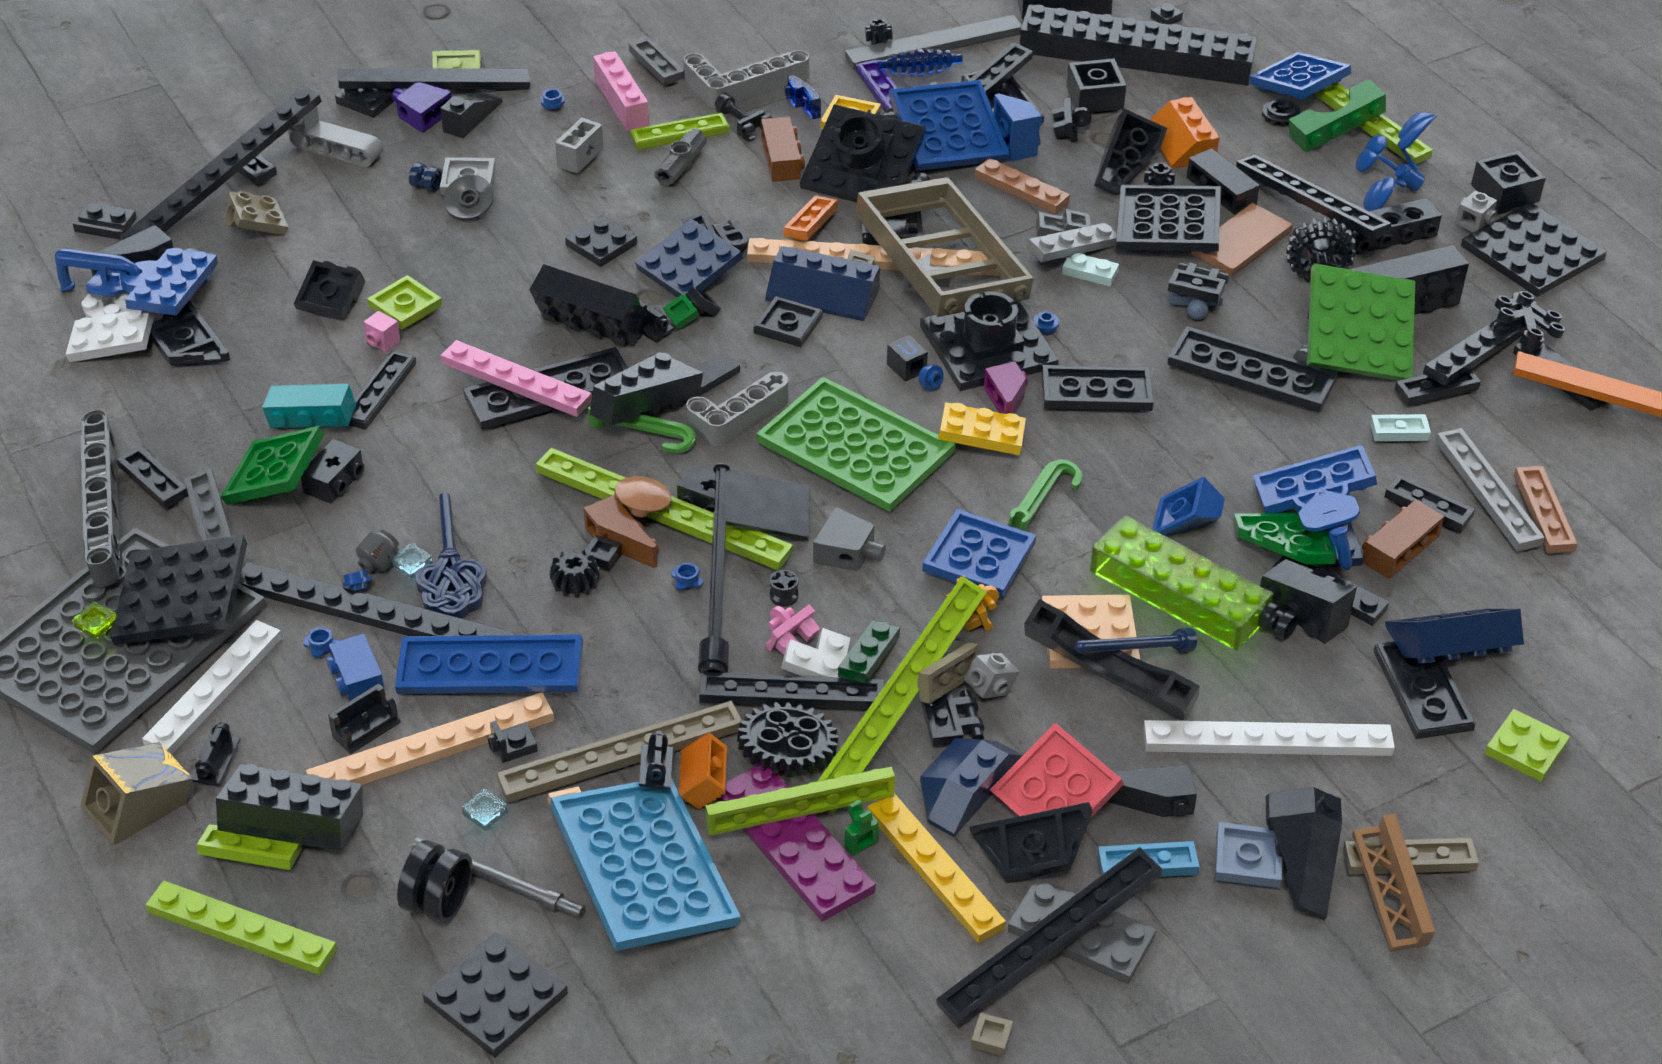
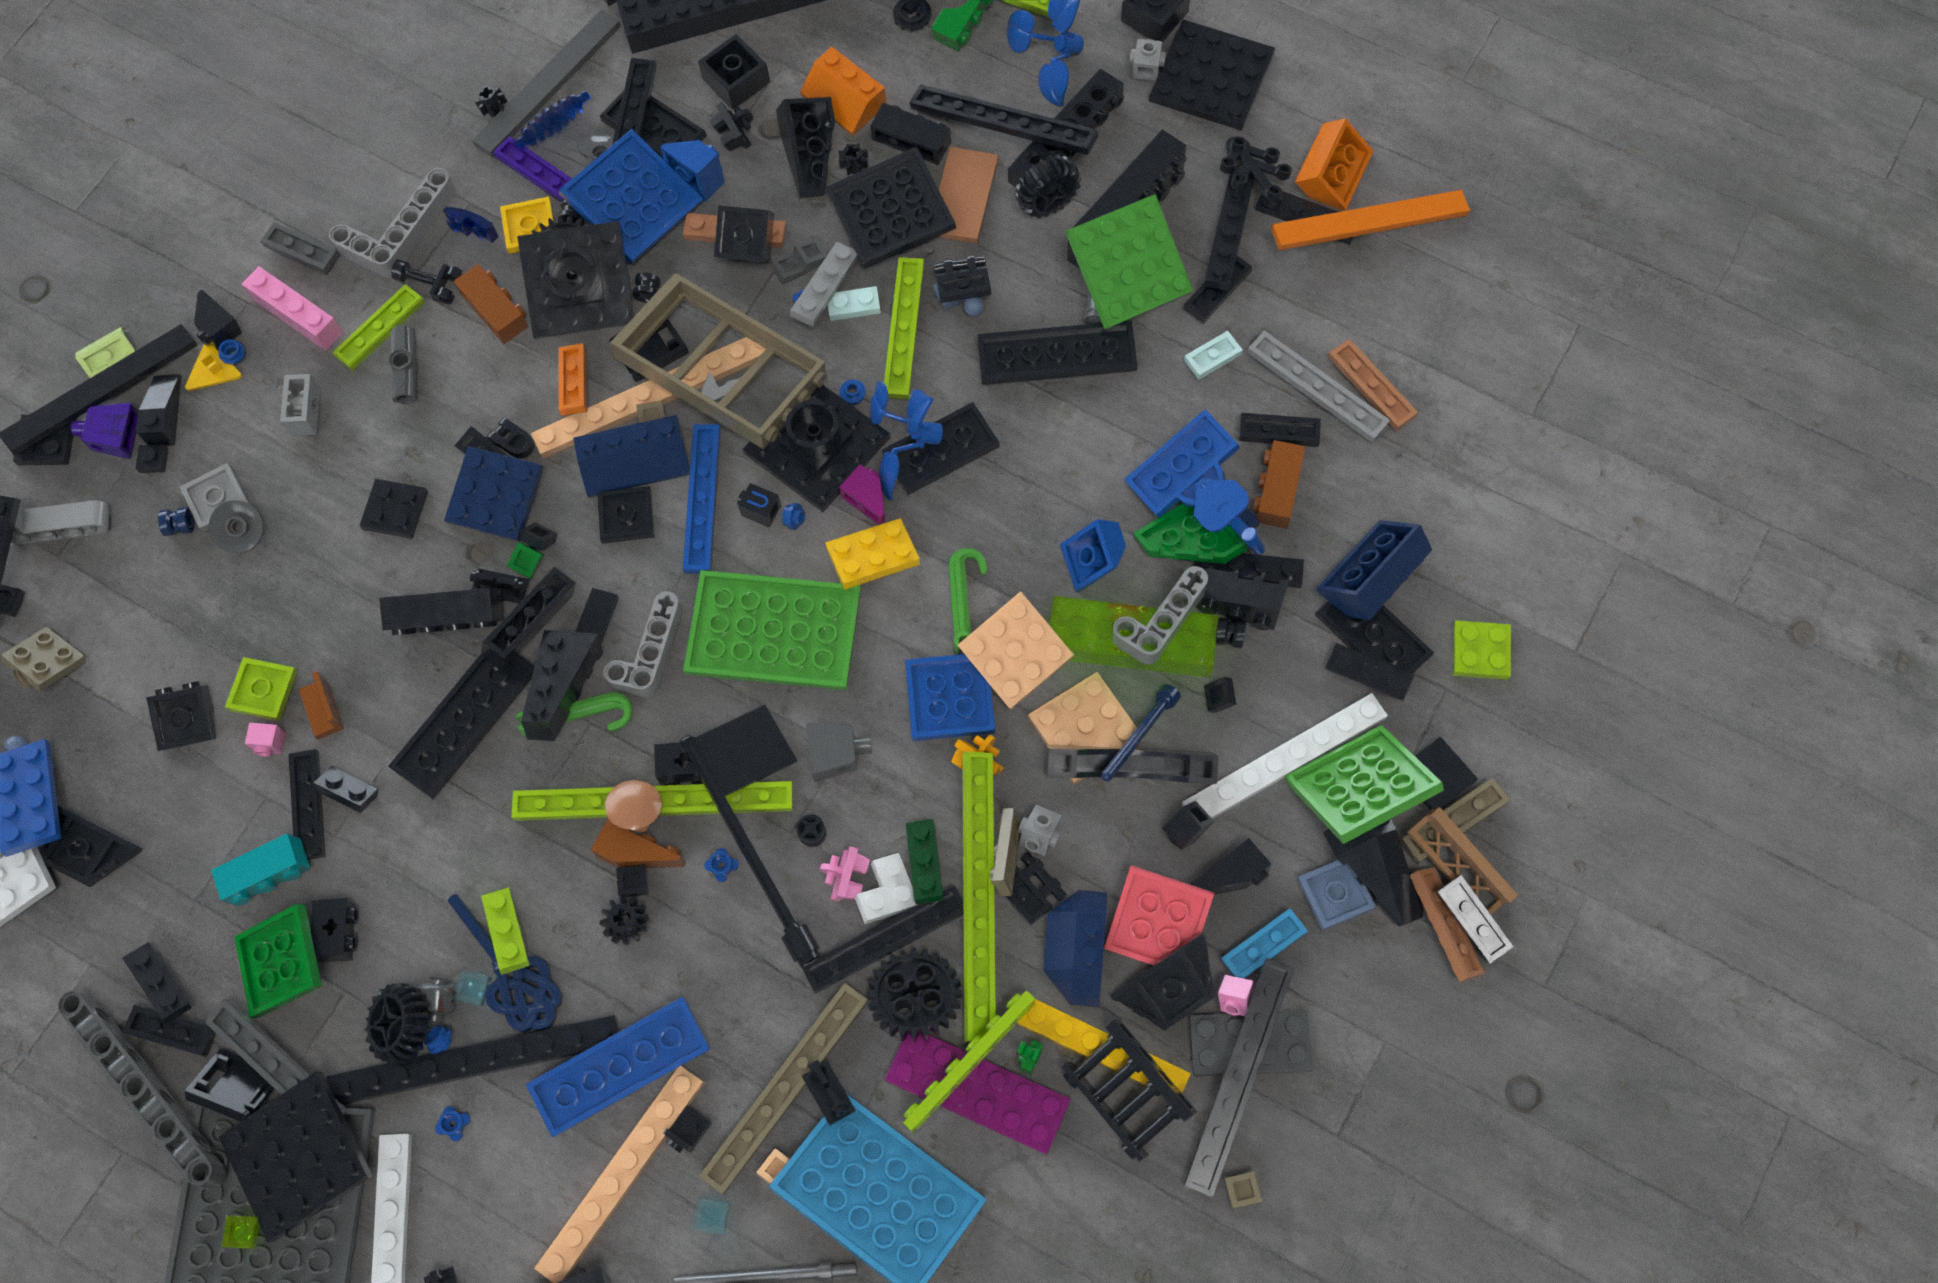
camera: 25 degrees left, 25 degrees up
brick [326,634,384,702] -> none
black hinge [328,684,401,755] -> none
bright pink plate [441,340,592,417] -> none
orange brick [678,733,727,809] -> none
none -> black plate [122,942,192,1025]
none -> black plate [135,444,169,473]
none -> yellow piece [185,344,242,391]
none -> black container [185,1048,275,1122]
none -> black slope [194,289,242,351]
none -> dark orange panel [299,671,344,740]
none -> plate [313,766,378,813]
none -> black gear [364,983,432,1064]
none -> black brick [481,567,576,671]
none -> lime plate [481,887,530,975]
none -> blue plate [683,424,721,574]
none -> black container [714,205,774,264]
none -> blue plant [870,381,942,500]
none -> lime plate [884,257,924,400]
none -> light nougat plate [958,591,1075,709]
none -> black fence [1062,1019,1197,1162]
none -> light grey beam [1113,566,1208,664]
none -> black brick [1162,801,1215,850]
none -> black plate [1204,677,1237,713]
none -> bright pink plate [1218,975,1254,1016]
none -> bright green plate [1285,725,1444,844]
none -> orange slope [1295,118,1374,211]
none -> black plate [1325,643,1415,702]
none -> nougat plate [1410,867,1485,982]
none -> black tile [1415,736,1478,810]
none -> plate [1436,874,1514,964]

